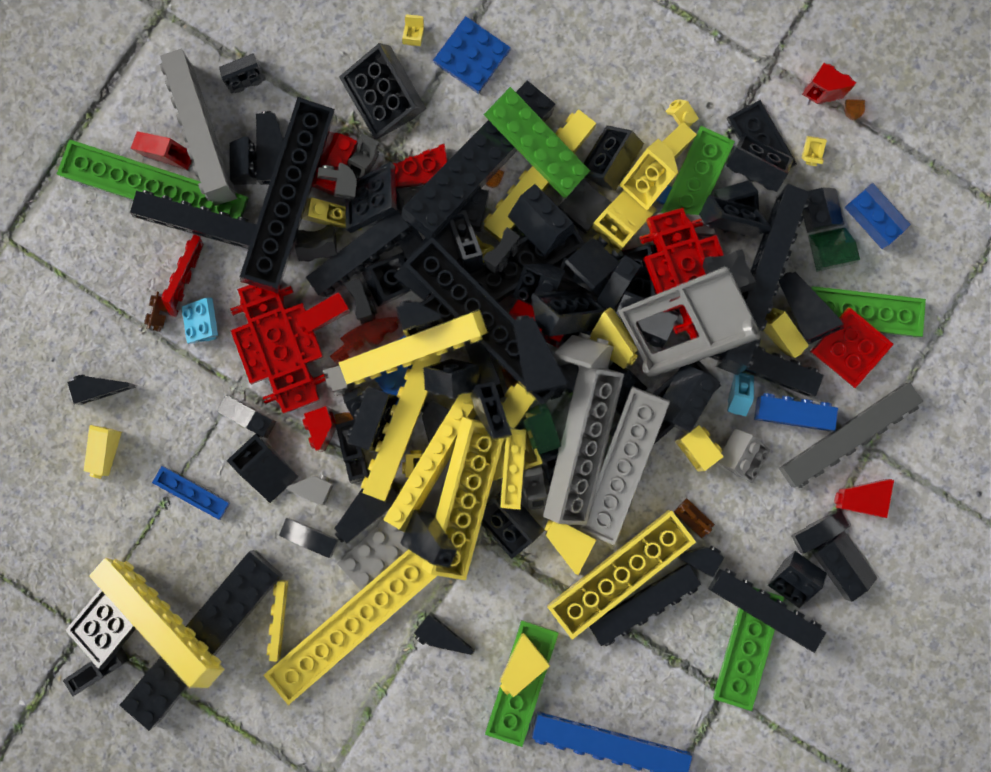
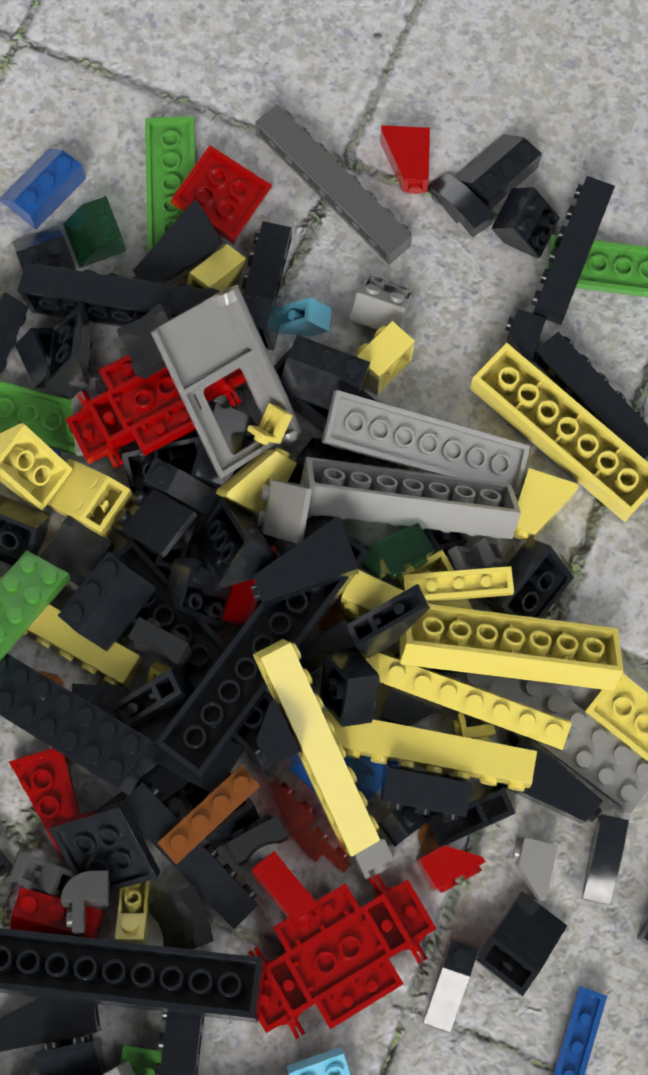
camera: 100 degrees left, 10 degrees down
black slope [400,509,457,568] -> none
reddish brown hinge [674,498,715,538] -> none
blue brick [754,393,838,431] -> none
none -> dark orange plate [157,765,260,864]
none -> light yellow bracket [247,403,293,445]

